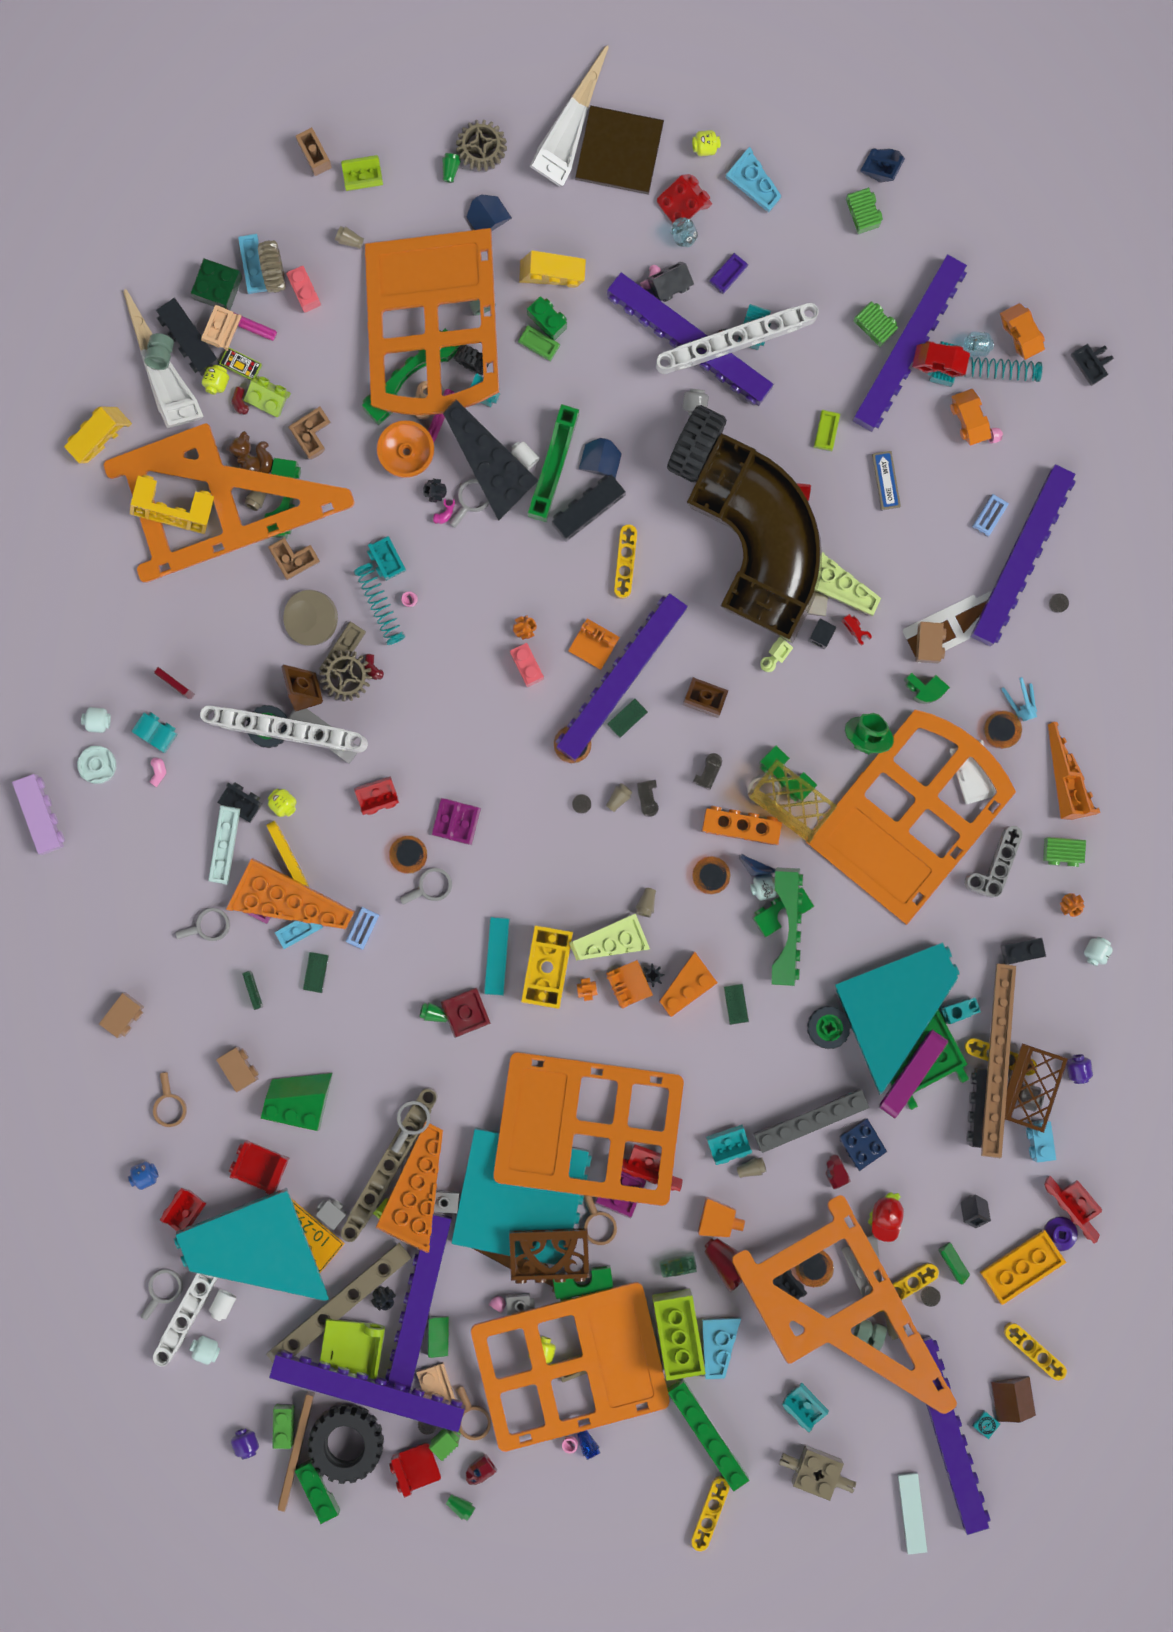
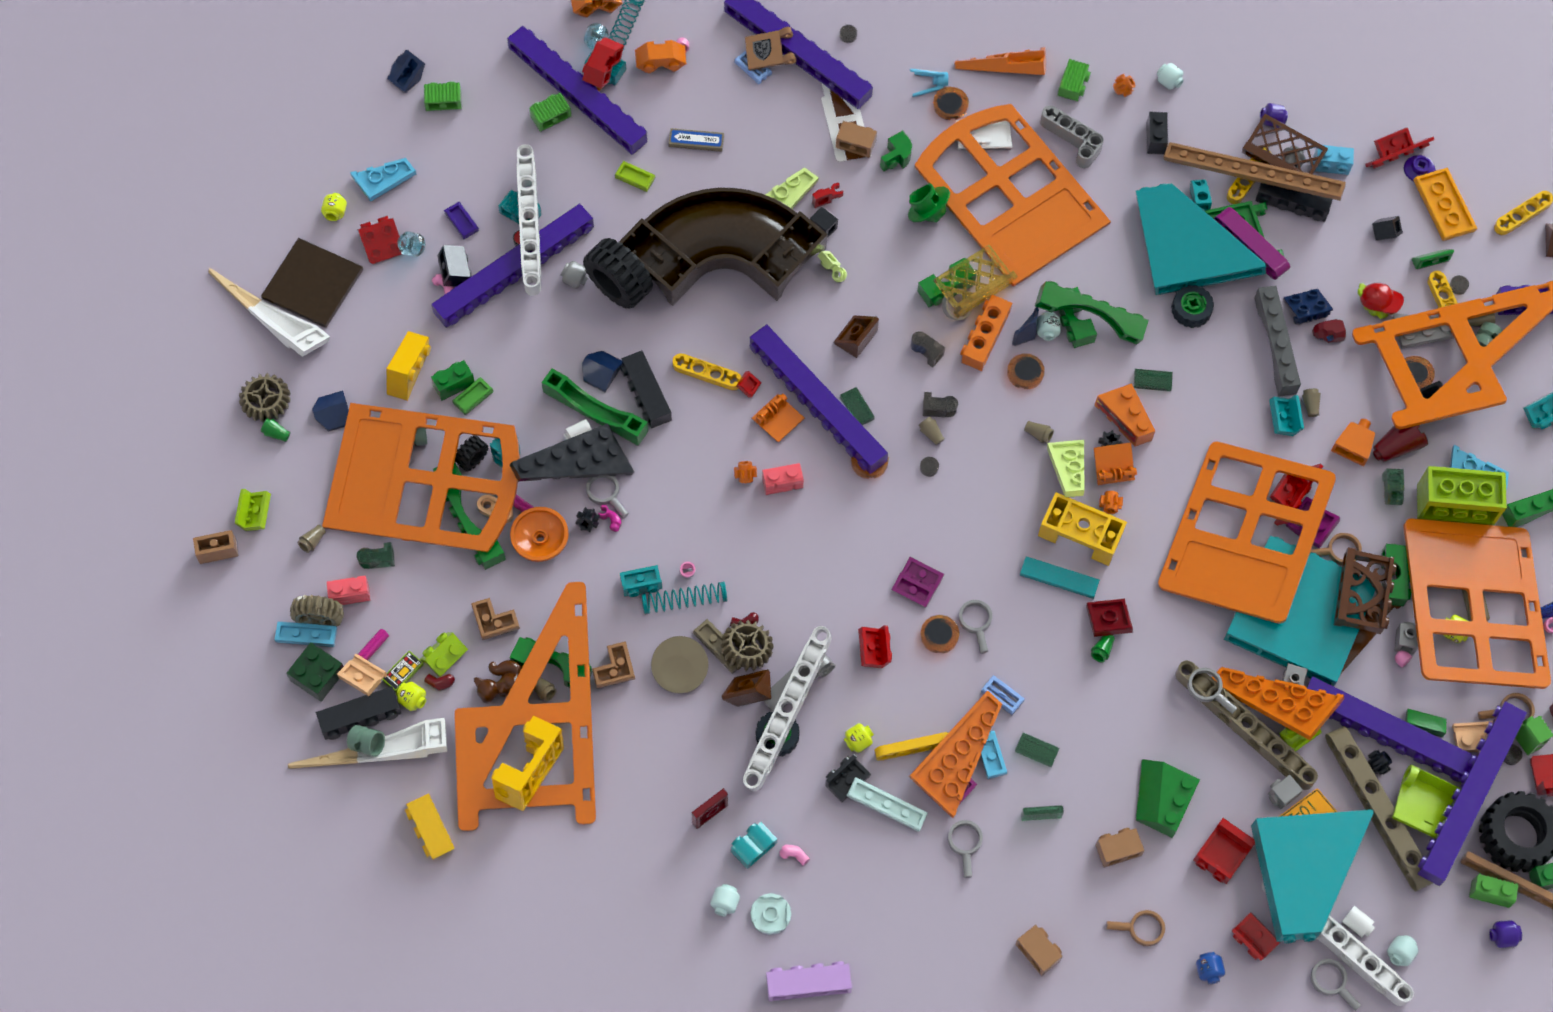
camera: 70 degrees left, 20 degrees down
none -> clear green leg [356,542,395,569]
none -> red tile [736,371,762,398]
none -> medium nougat flag [745,27,796,71]

